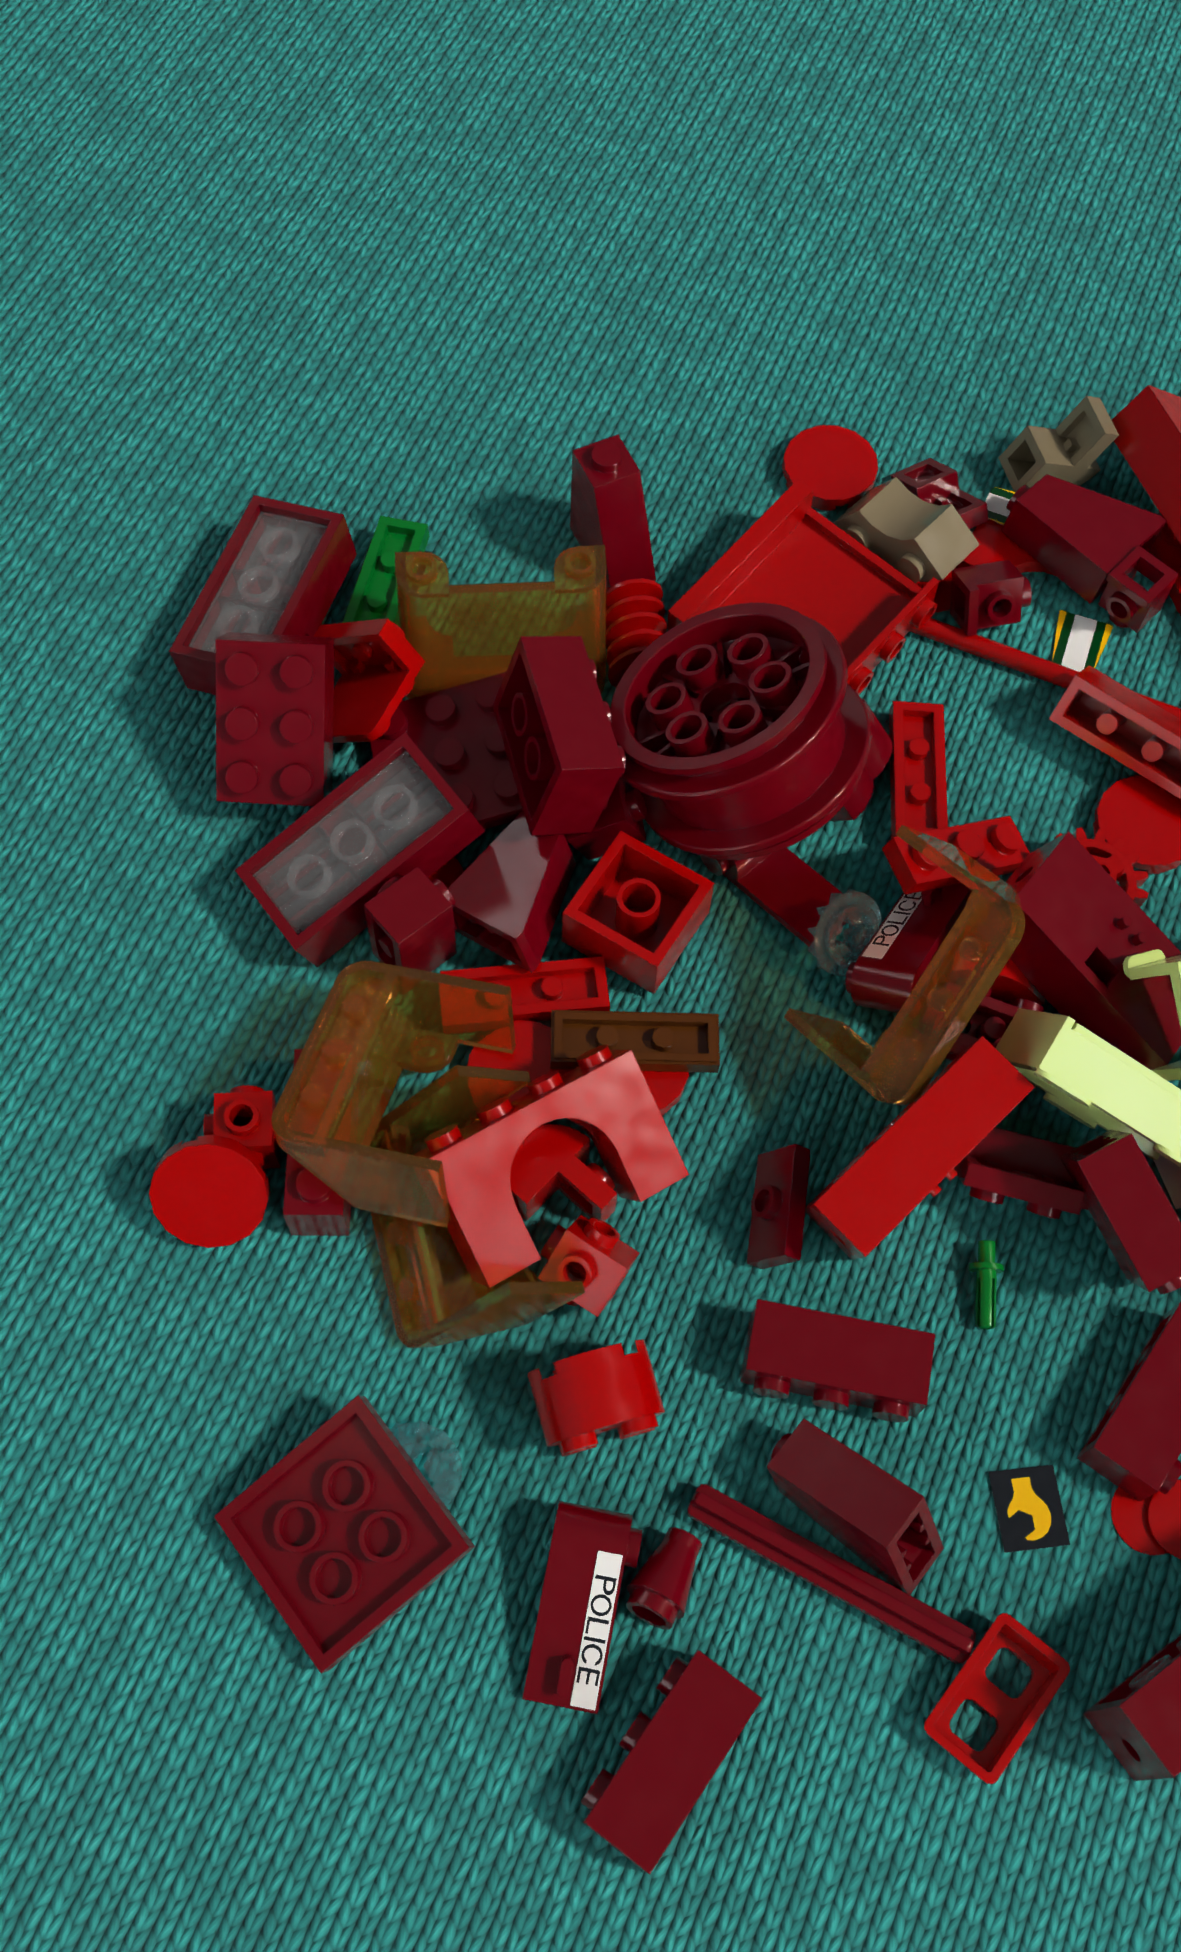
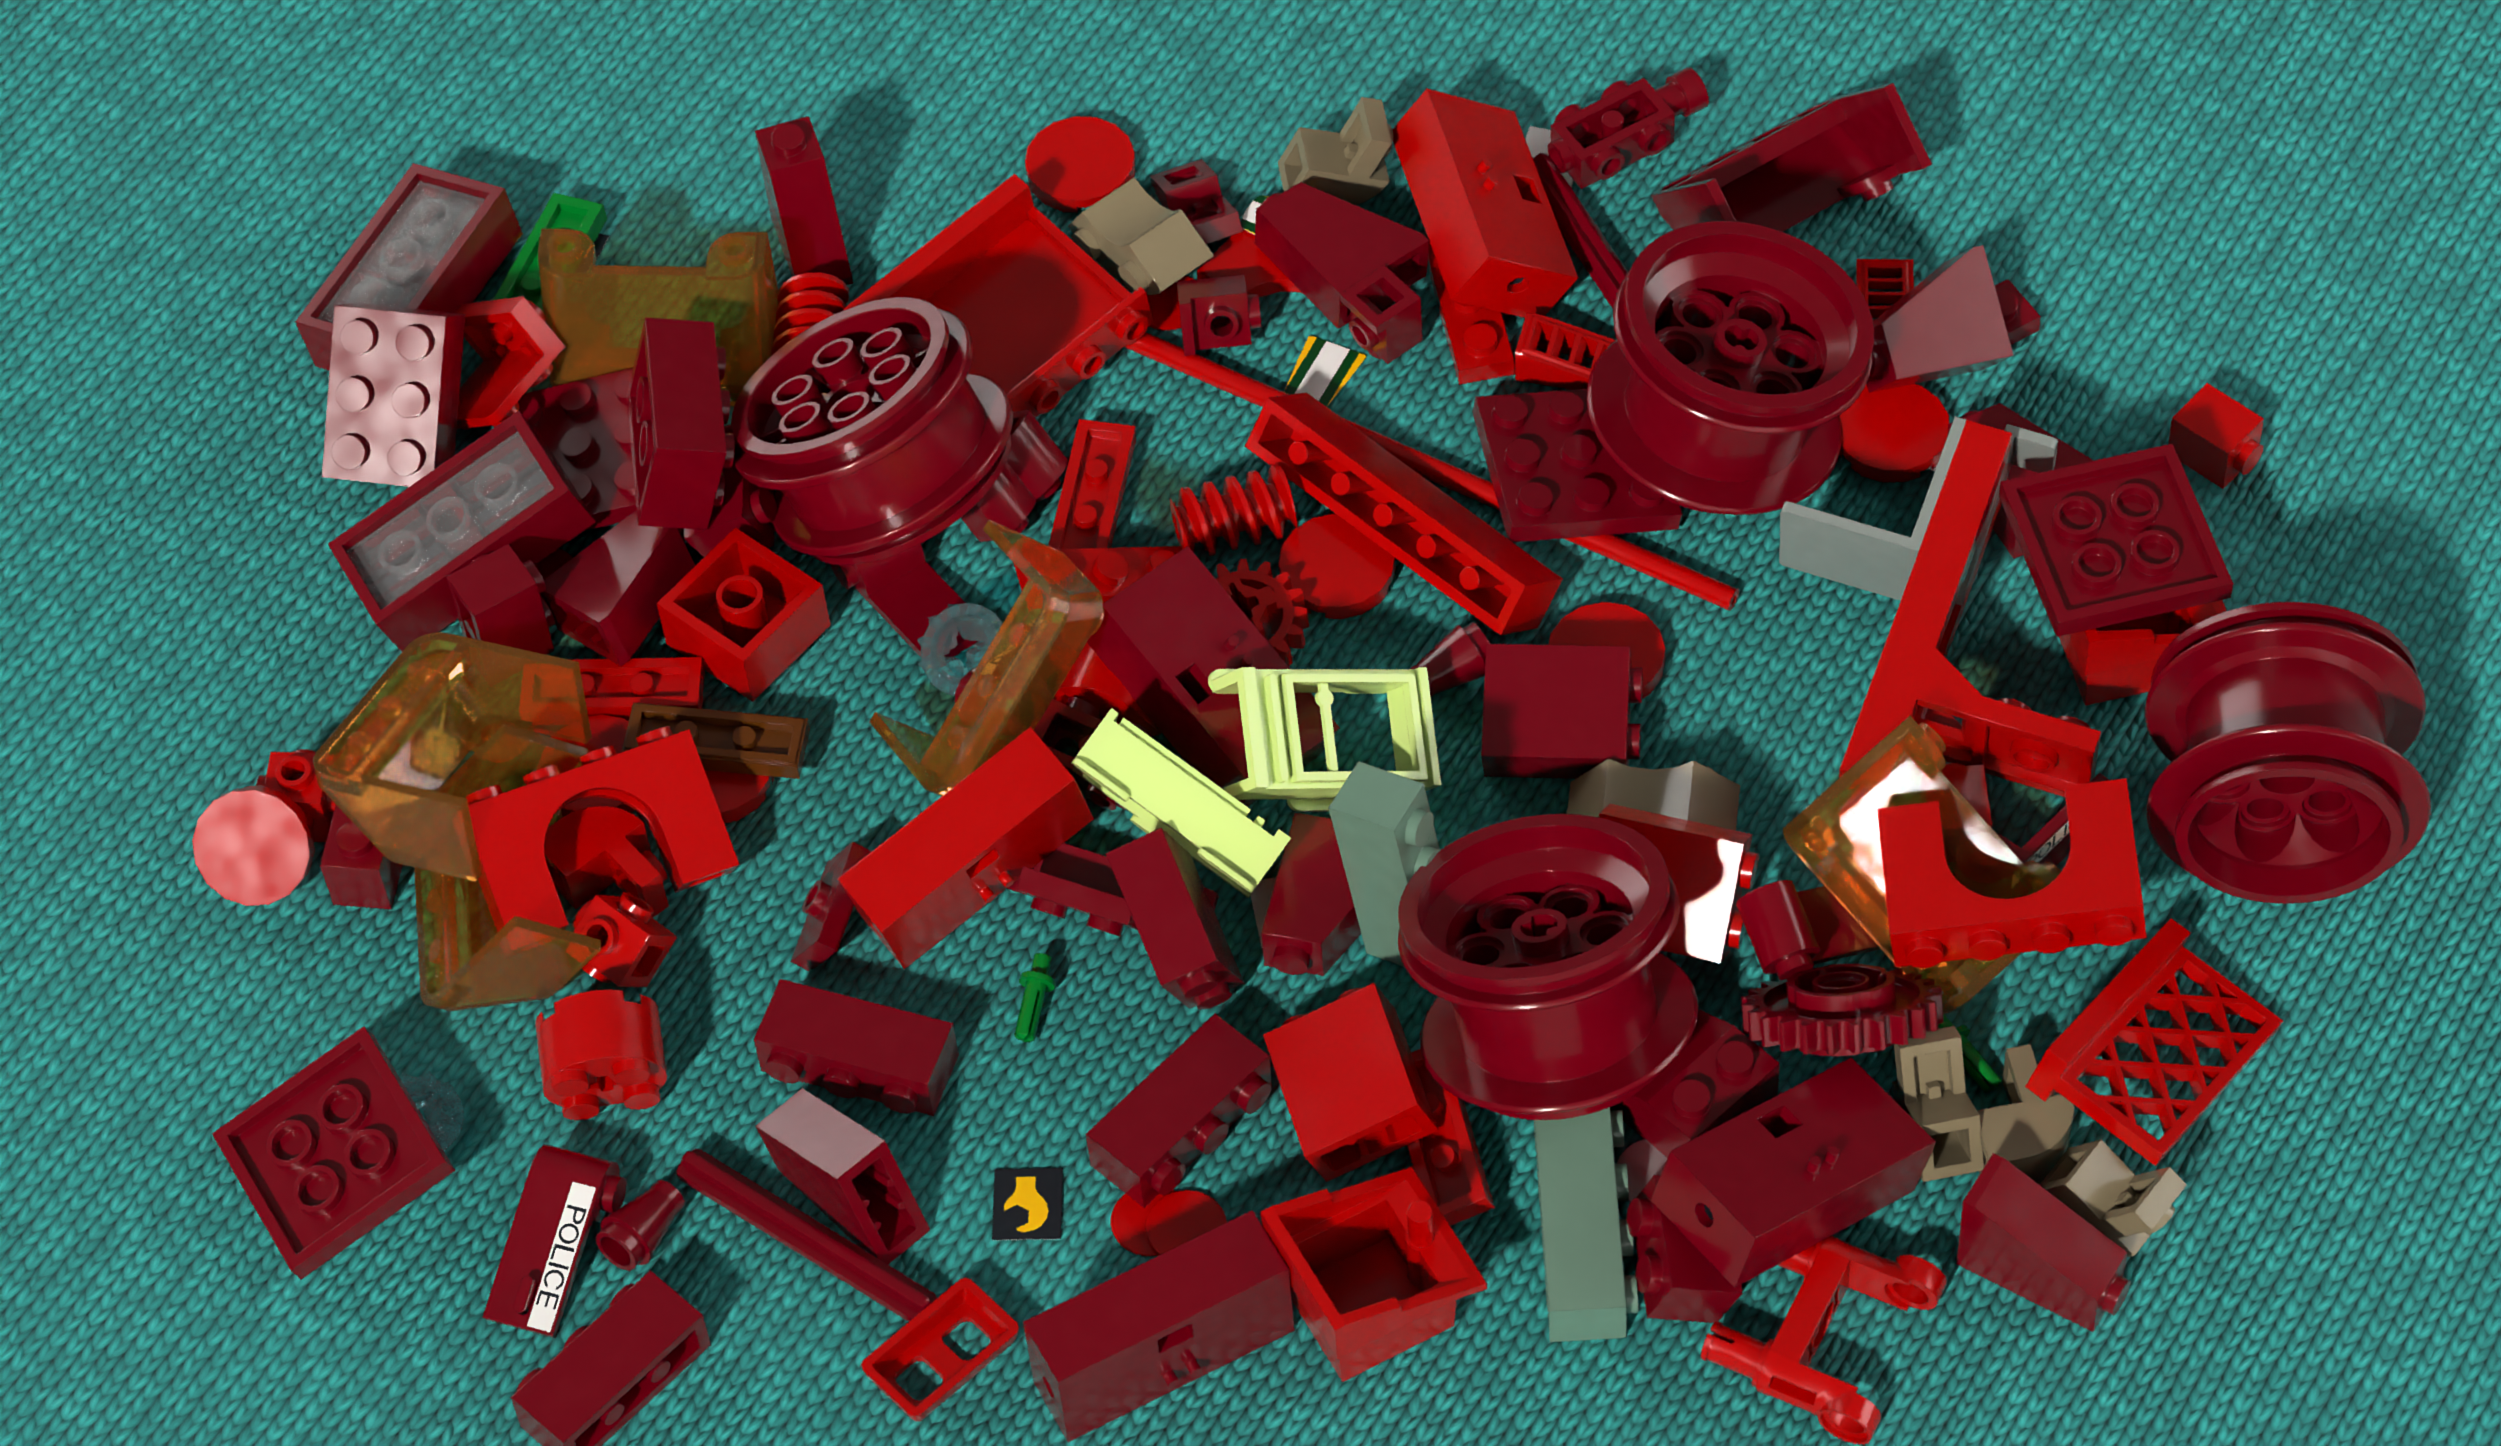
camera: 15 degrees right, 10 degrees down
none -> red piece [1169,464,1298,557]

